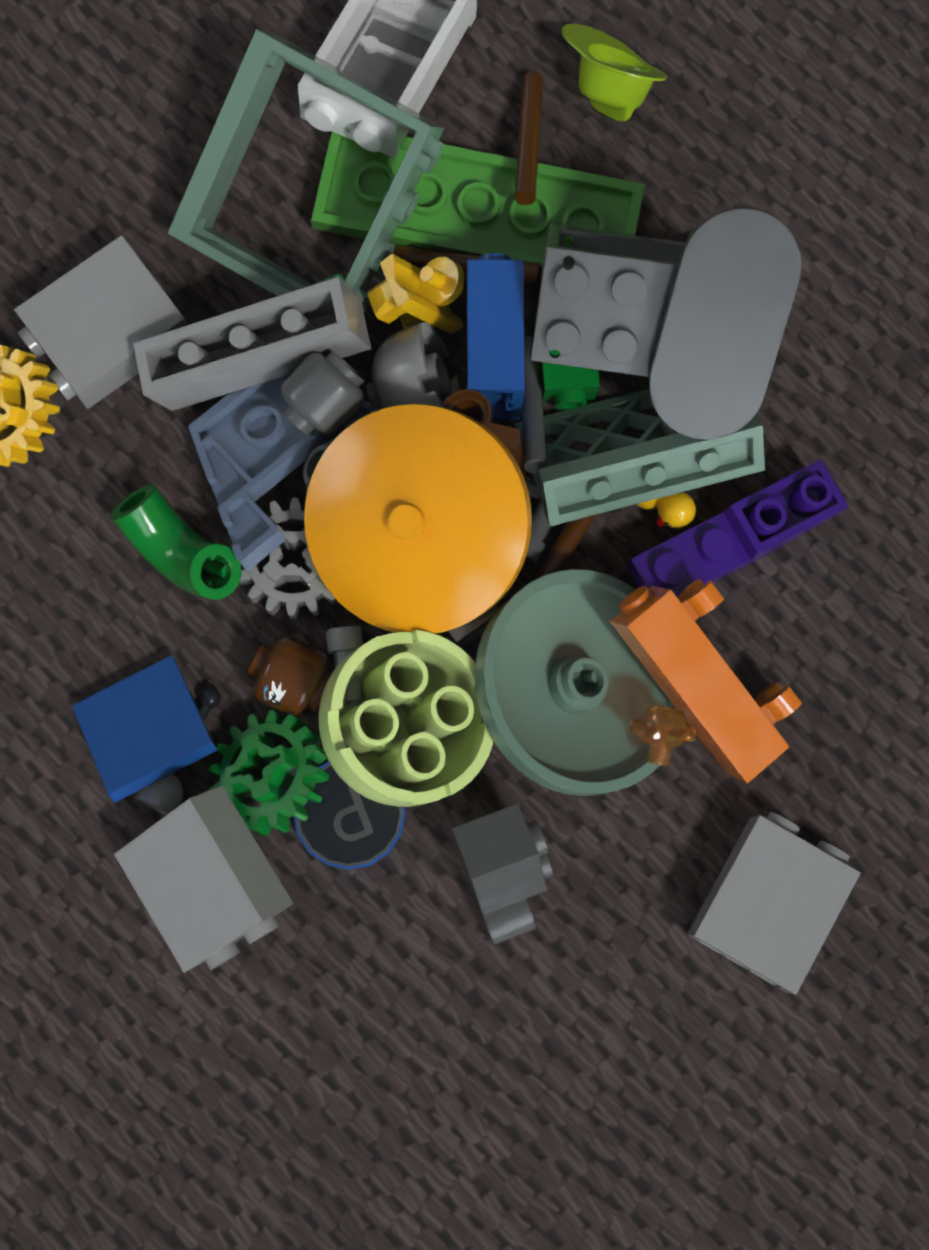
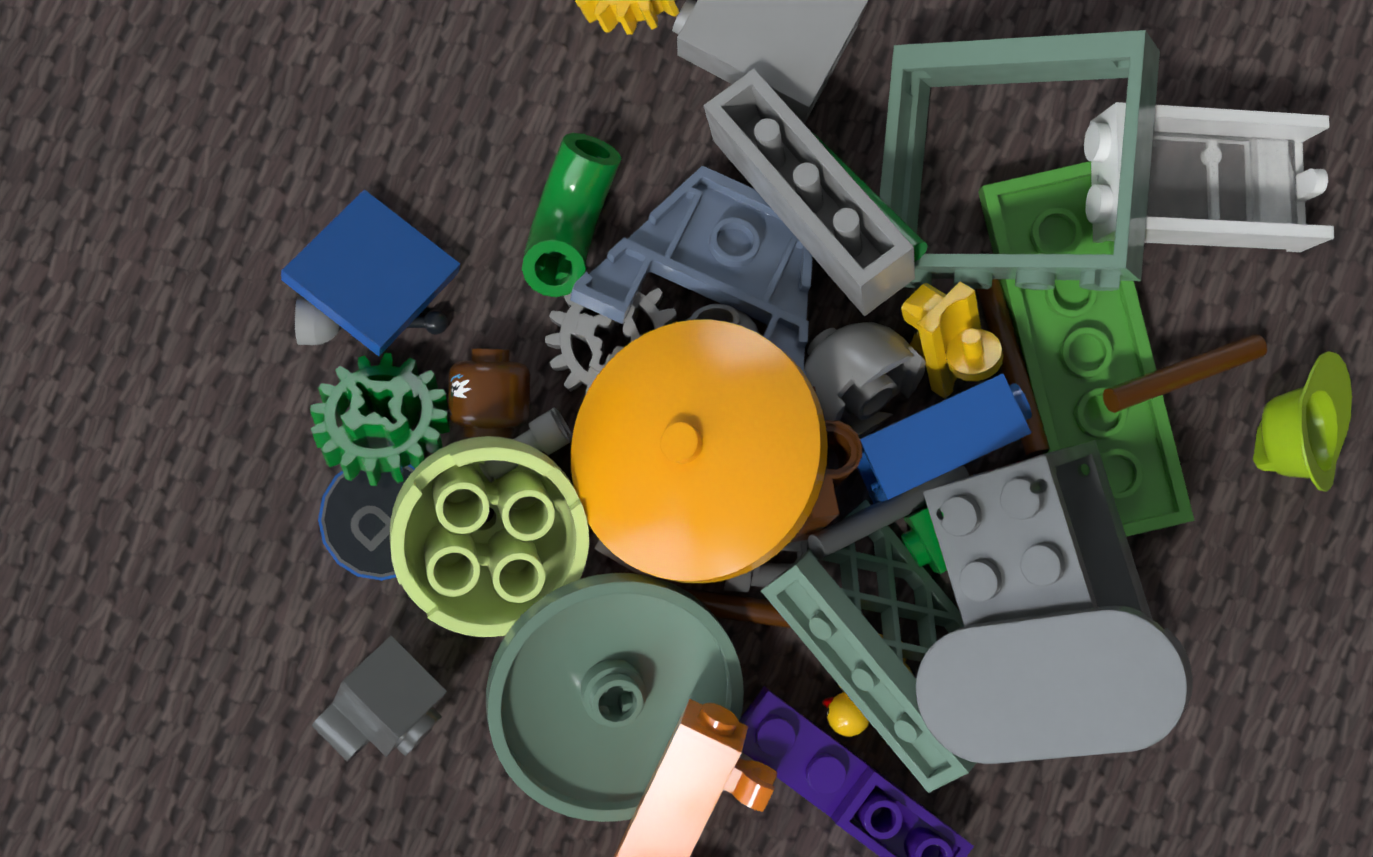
camera: 70 degrees right, 5 degrees up
light grey brick [114,786,294,973] -> none
dark grey head [281,351,365,436] -> none
clear orange plant [630,706,696,765] -> none

